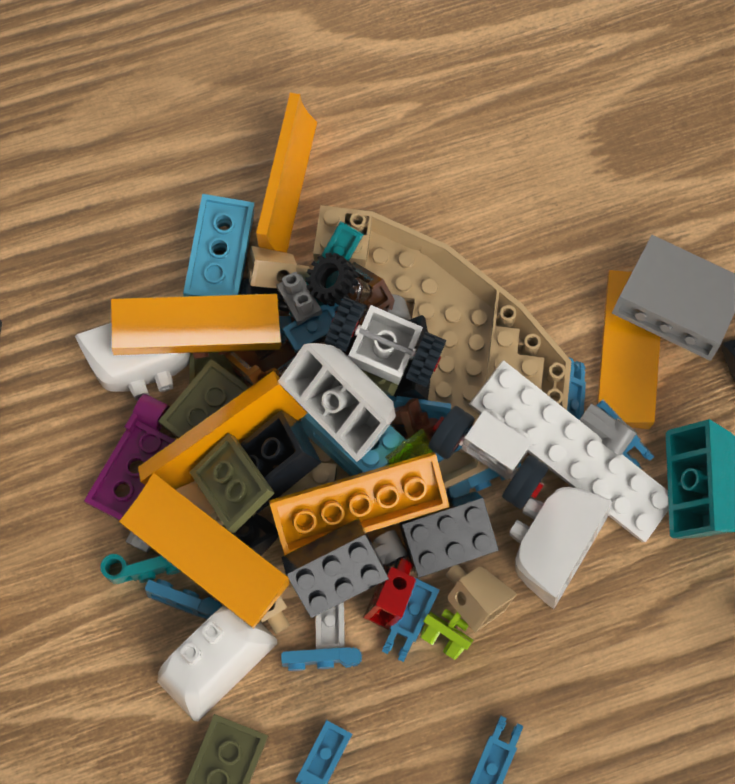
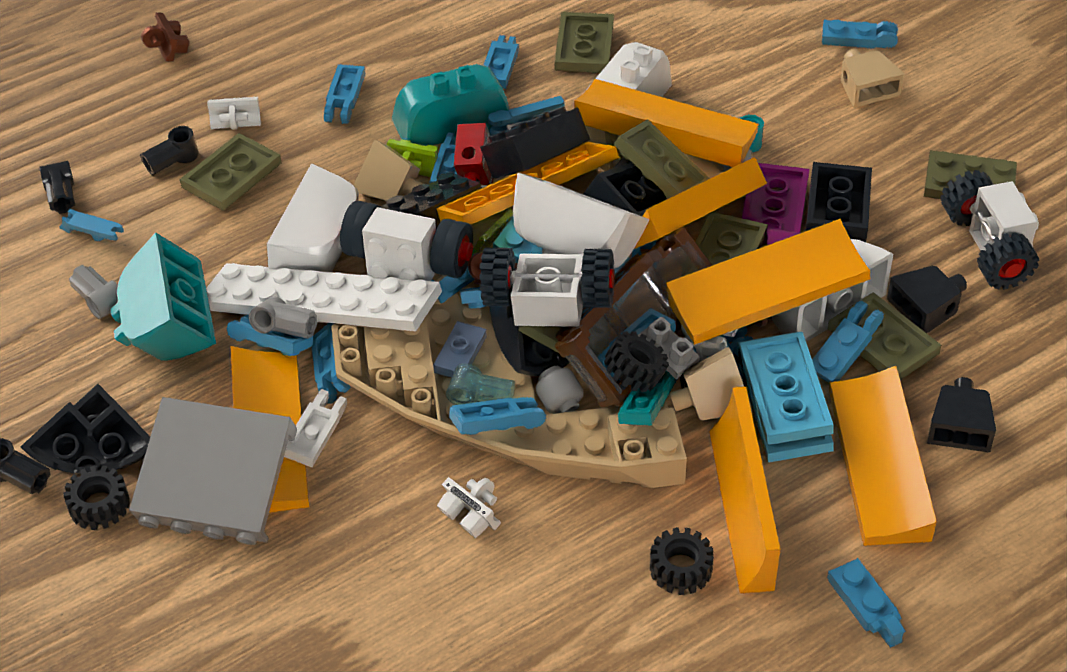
camera: 165 degrees right, 25 degrees down
none -> black piece [140,126,199,175]
none -> olive plate [180,133,282,211]
none -> white hips [207,97,261,130]
none -> white hinge [284,389,348,467]
none -> teal hips [392,64,510,146]
none -> sand blue plate [433,321,487,381]
none -> white hips [437,477,501,538]
none -> clear light blue piece [446,364,515,405]
none -> dark azure hinge [449,397,547,435]
none -> black tyre [650,527,714,595]
none -> black brick [805,162,872,242]
none -> dark azure hinge [812,300,884,383]
none -> olive plate [827,292,942,380]
none -> dark azure hinge [827,558,905,648]
none -> light orange arch [829,366,937,546]
none -> black torso [887,265,967,333]
none -> black torso [927,377,996,453]

